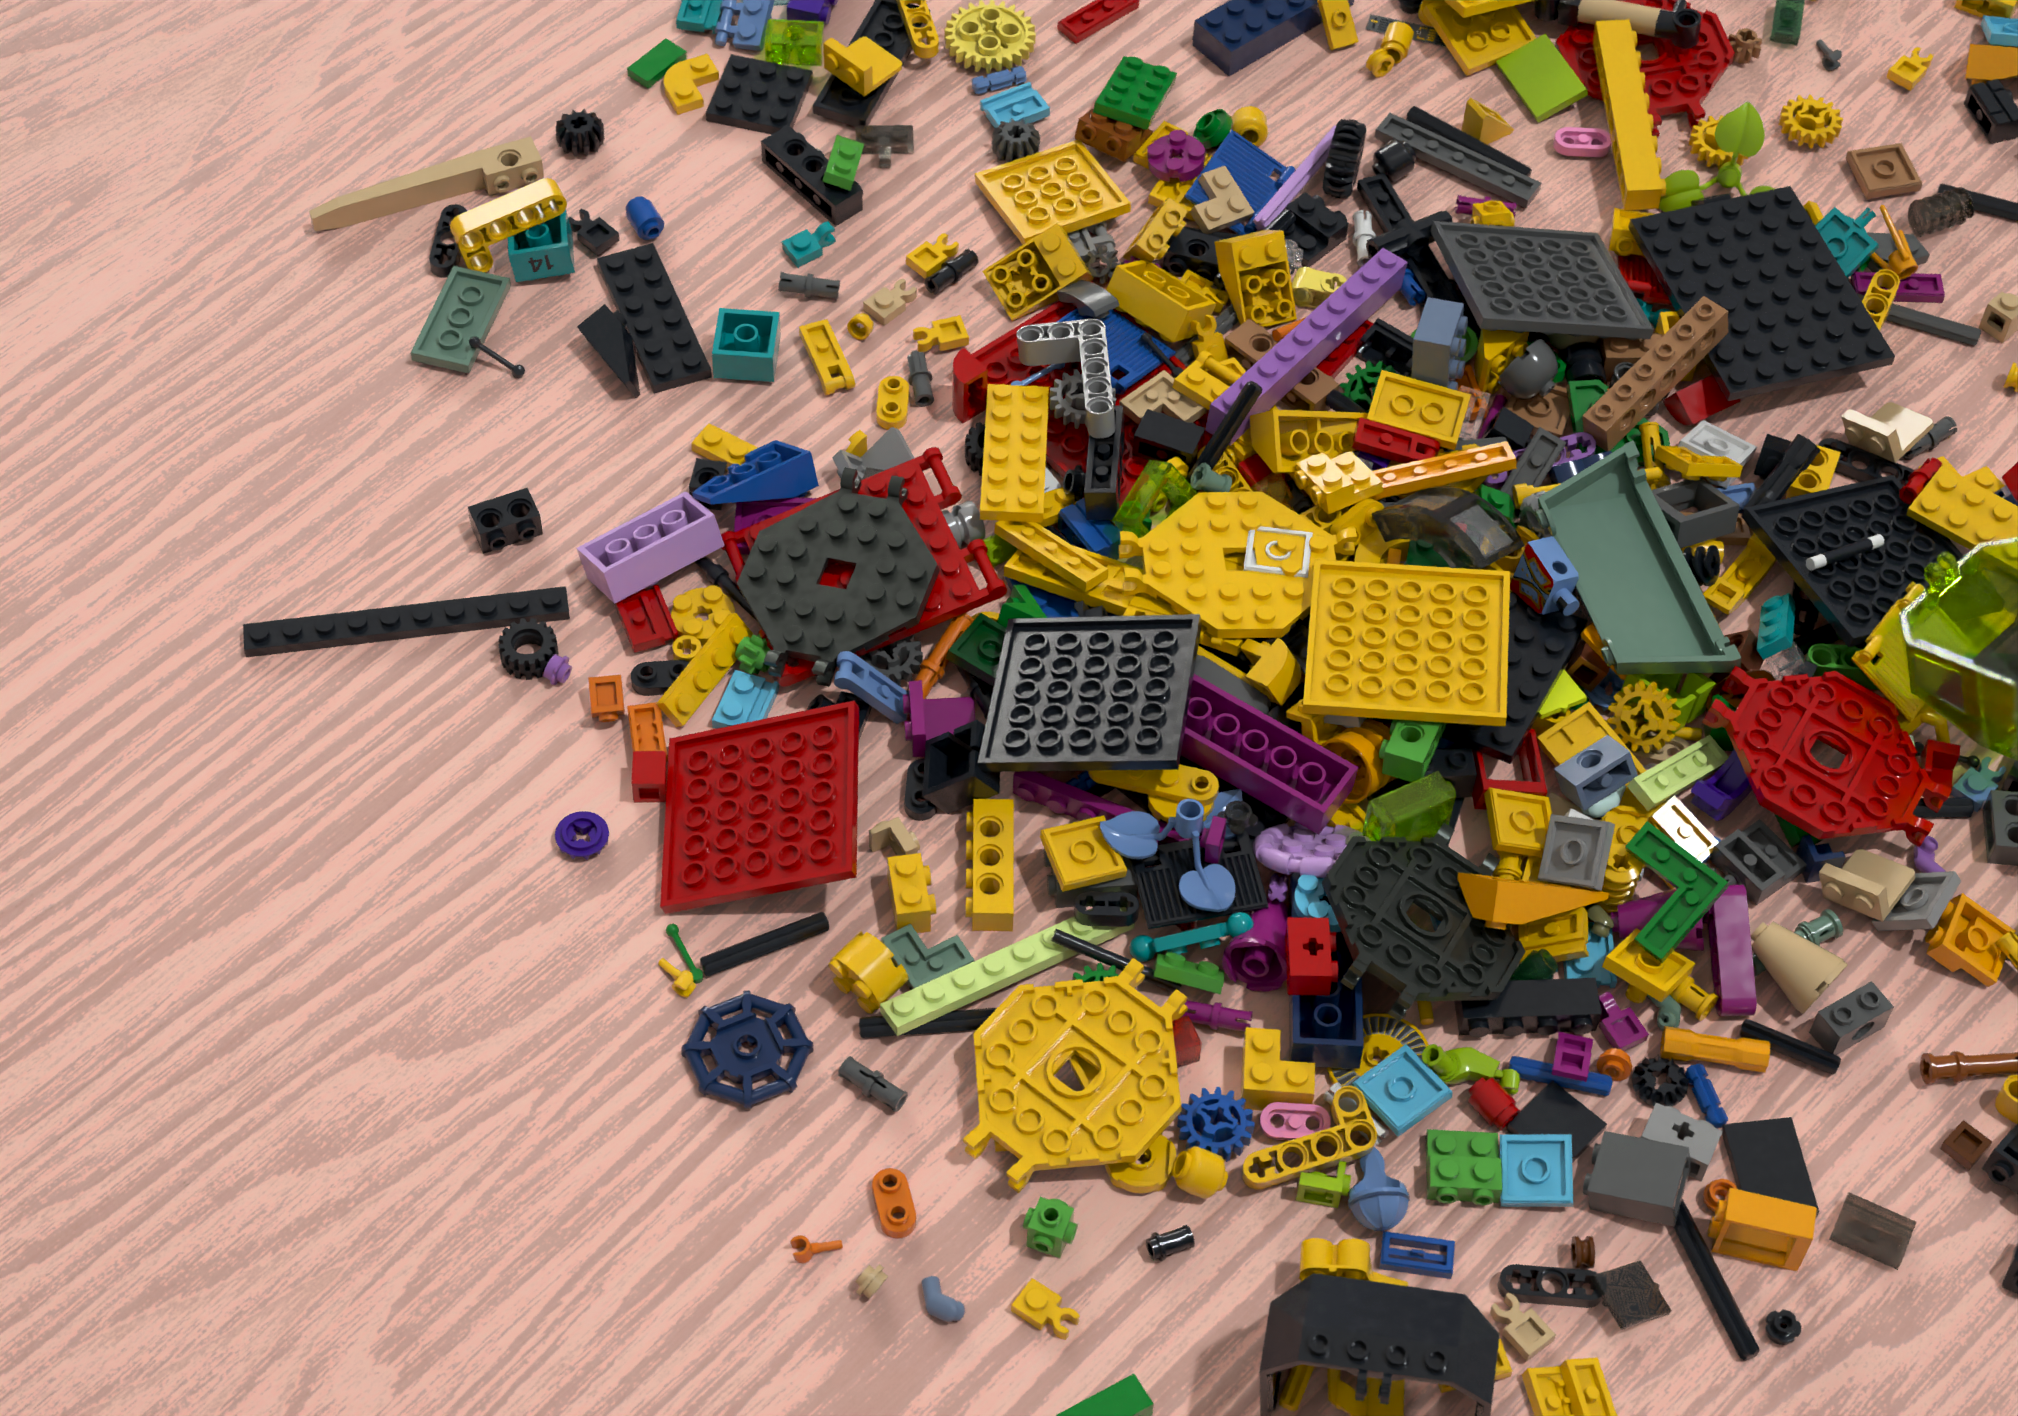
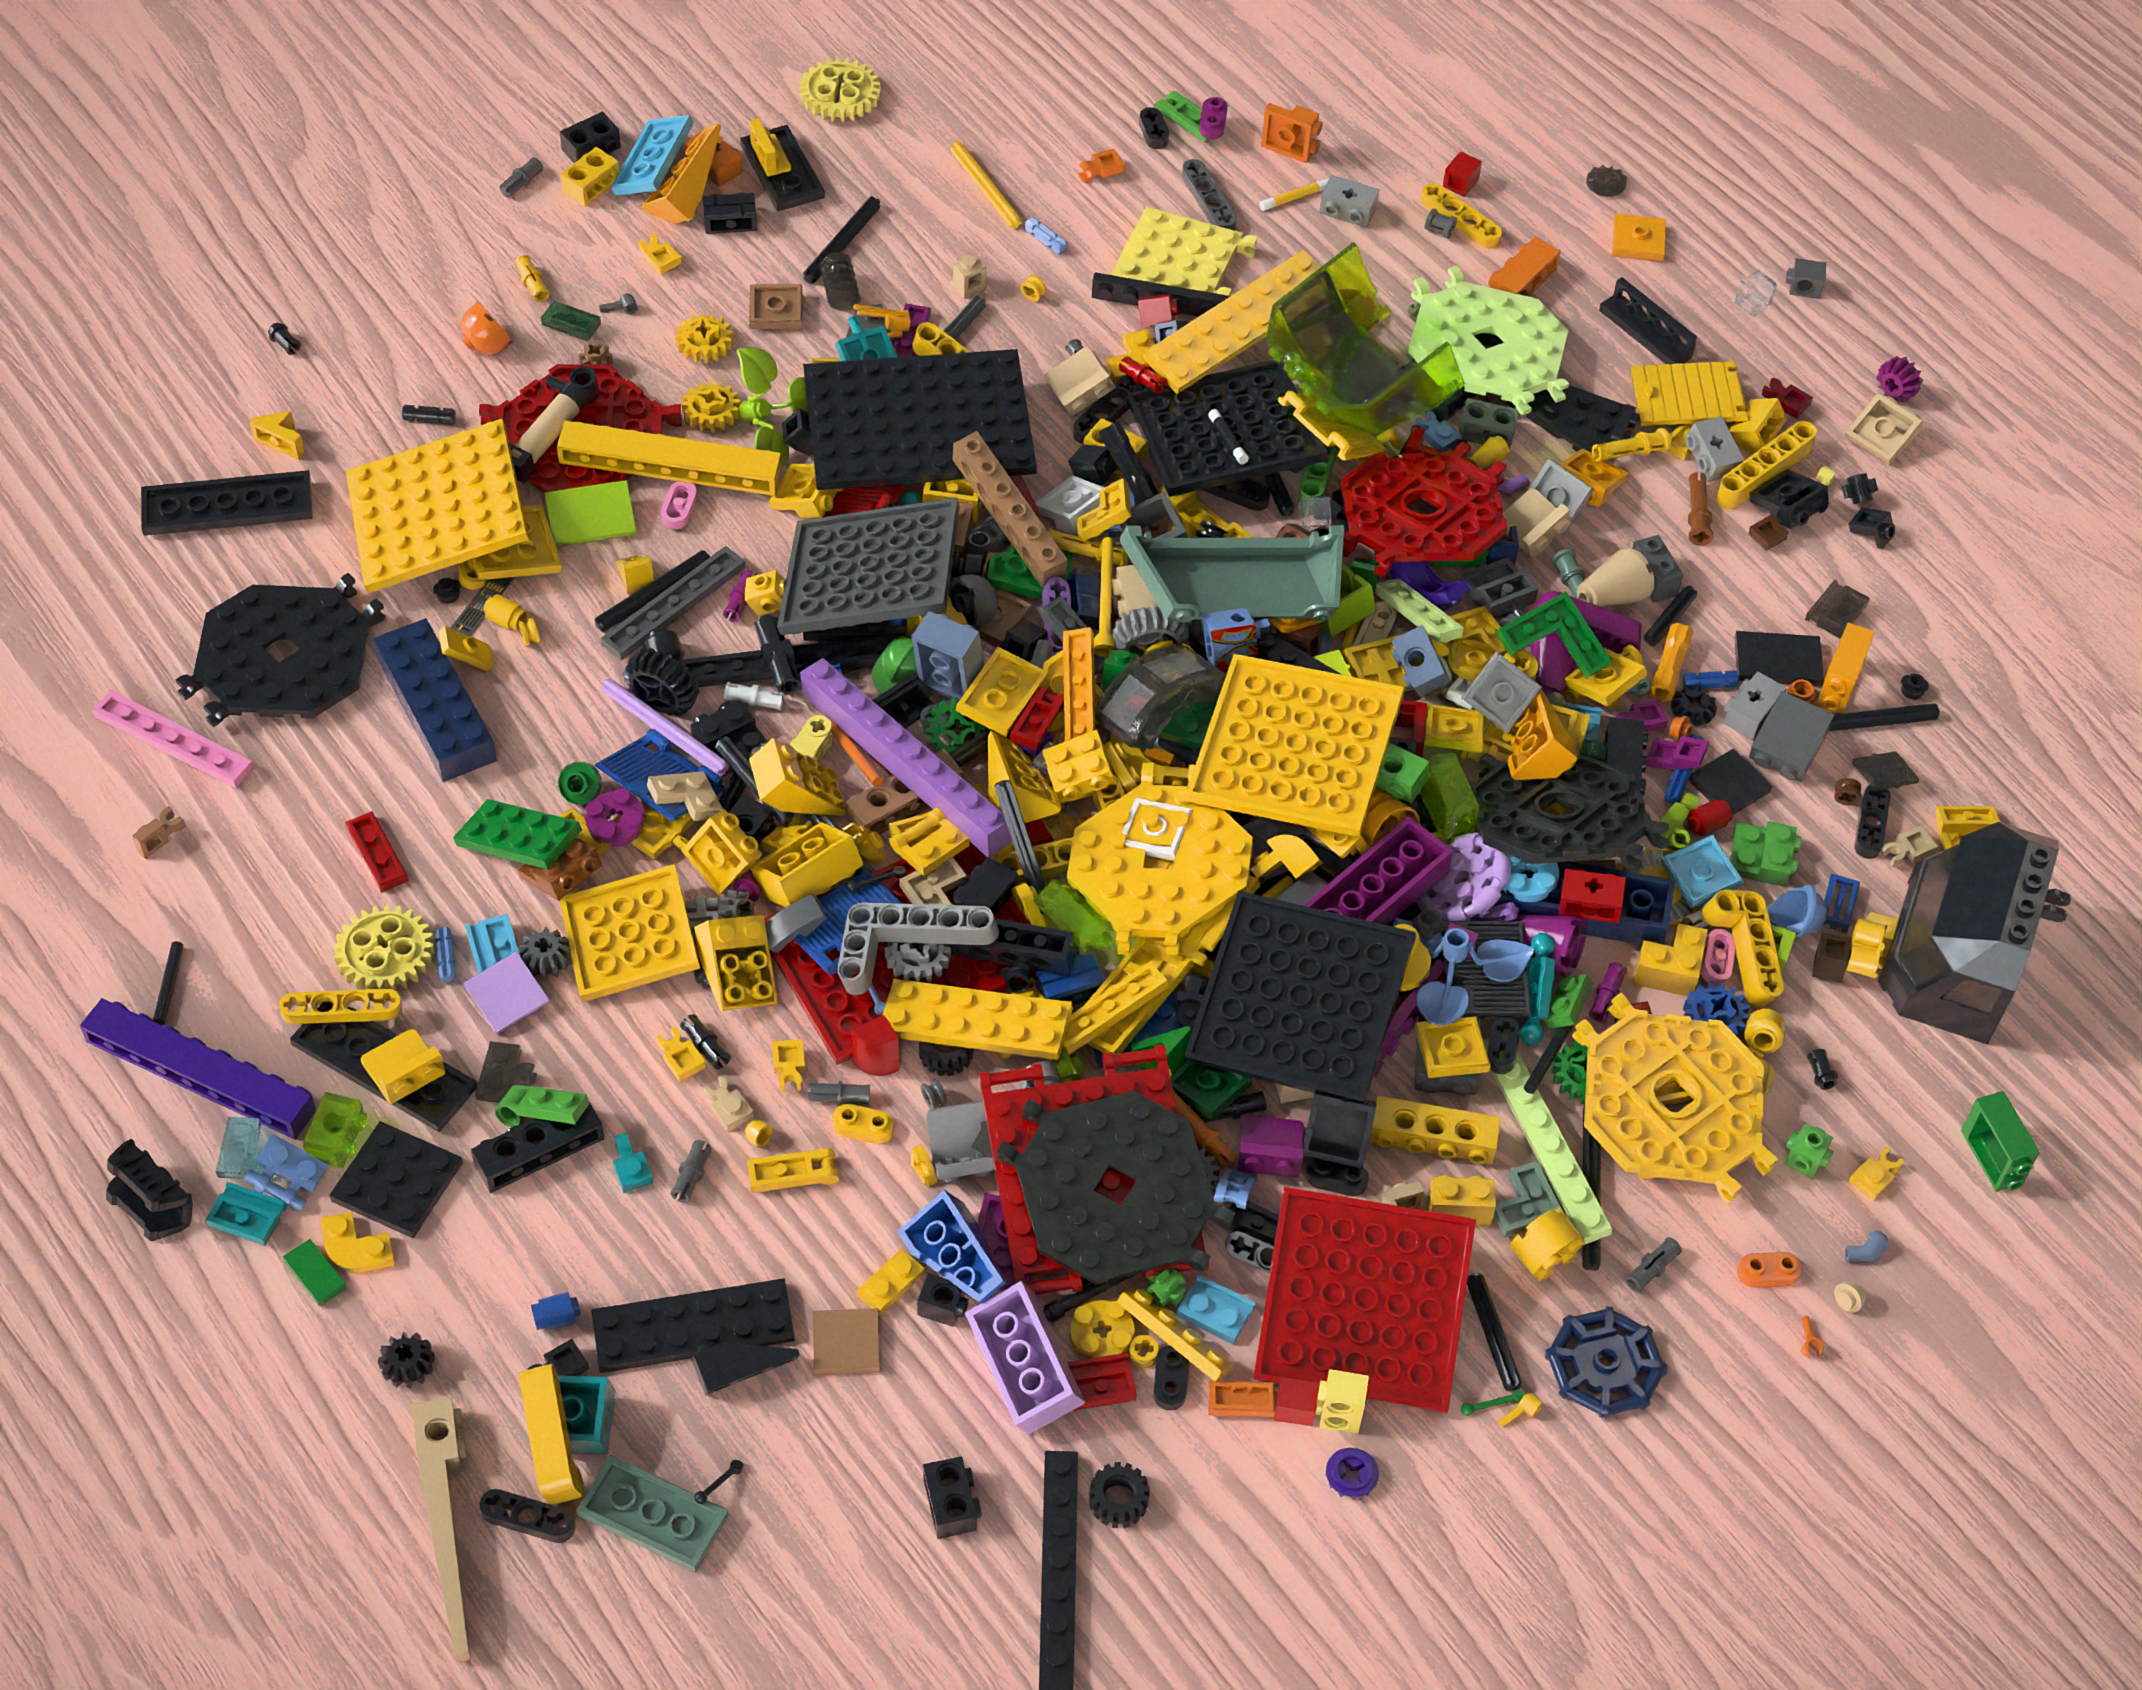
camera: 80 degrees left, 0 degrees up
medium lavender plate [543,654,572,685] -> none
orange bracket [588,675,625,722] -> none
teal brick [712,308,781,382] -> none
sand green bush [1190,463,1232,492] -> none
yellow head [1231,106,1268,147] -> none
medium azure plate [1500,1134,1573,1207] -> none
yellow gear [1607,680,1681,753] -> none
teal plate [1757,592,1796,660] -> none
none -> lavender tile [464,951,550,1035]
none -> medium nougat tile [813,1308,880,1375]
none -> dark grey bush [920,1079,947,1110]
none -> light yellow brick [1315,1369,1369,1434]
none -> yellow cone [1469,435,1510,469]
none -> dark brown brick [1812,932,1852,983]

